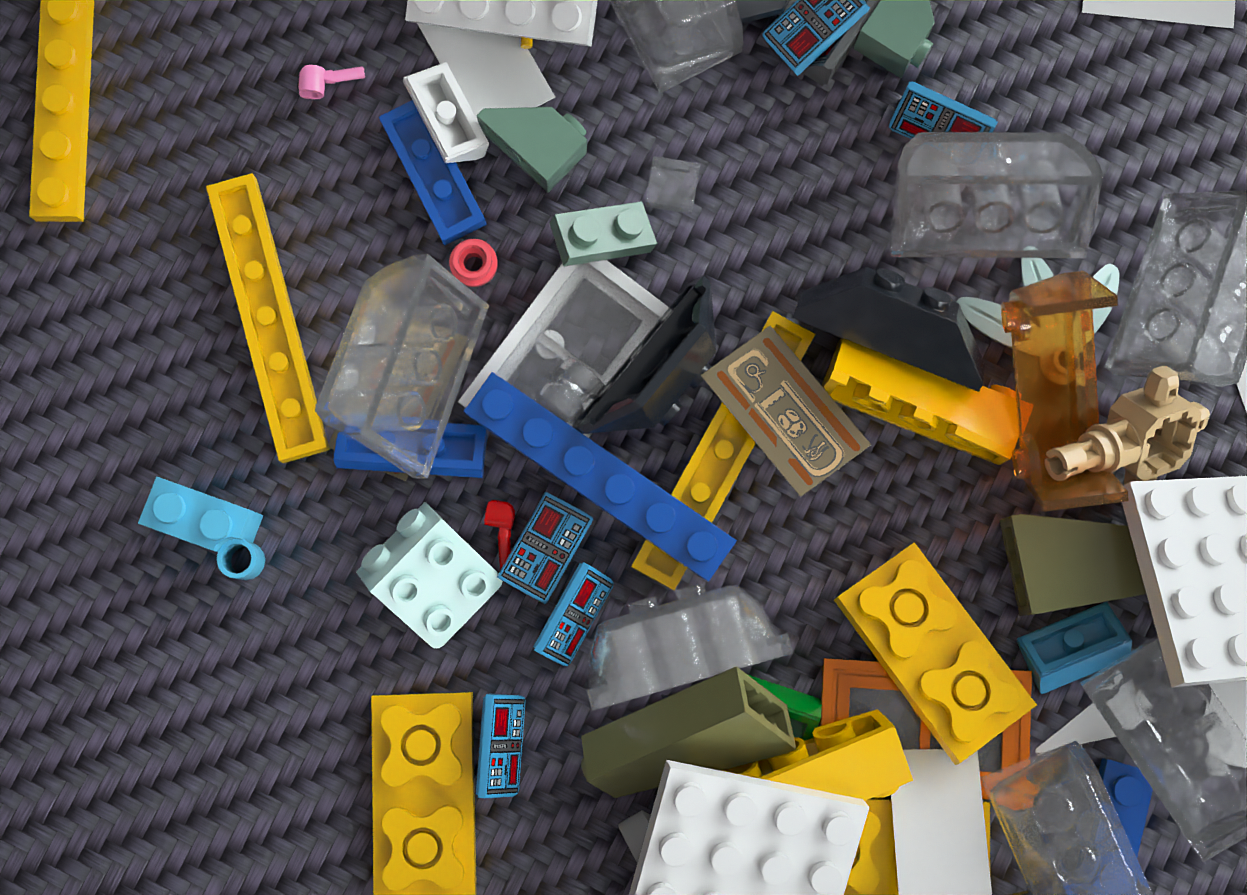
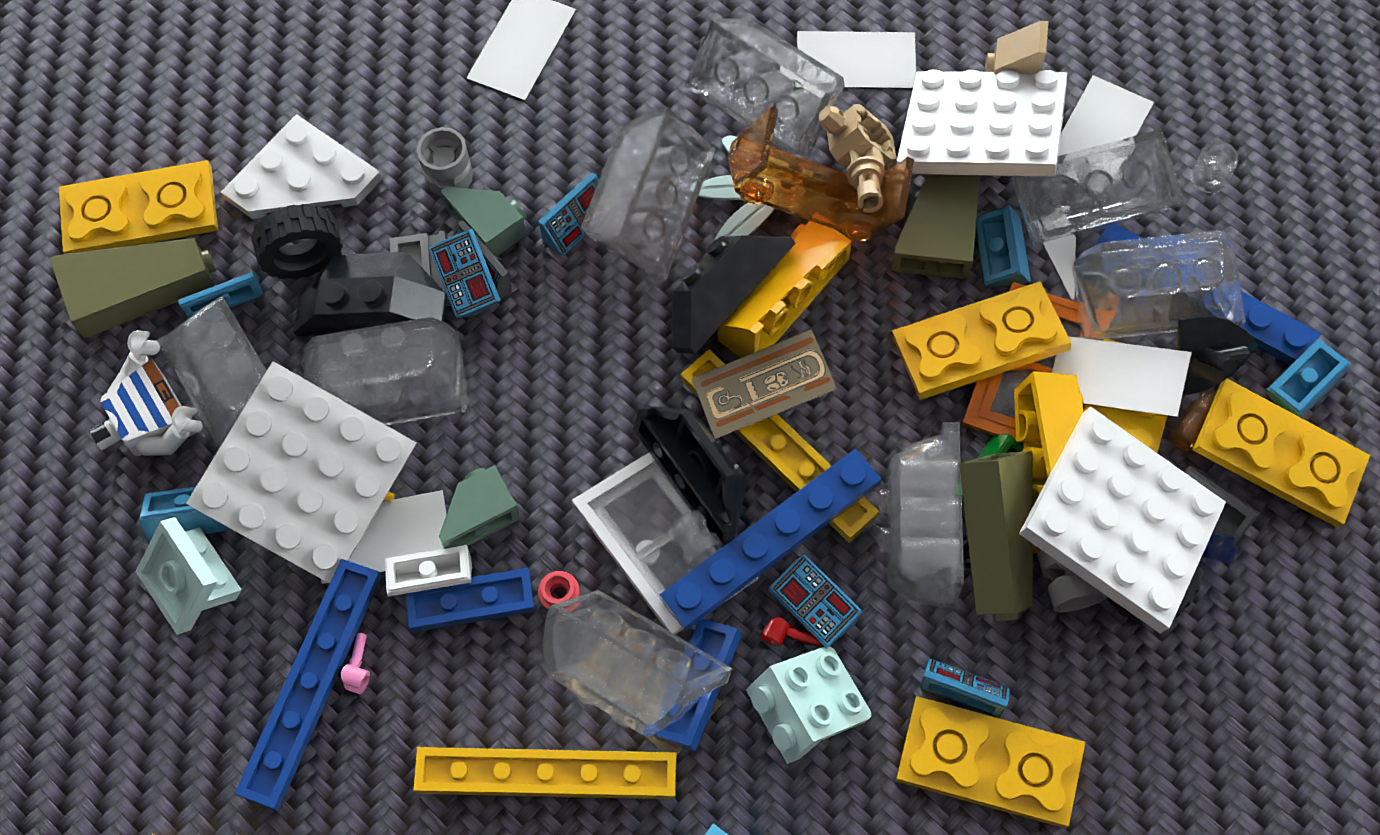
camera: 70 degrees left, 15 degrees down
slope [533,562,614,666] -> none
plate [549,201,657,267] -> none
clear tile [645,156,700,214] -> none
none -> blue plate [235,558,382,811]

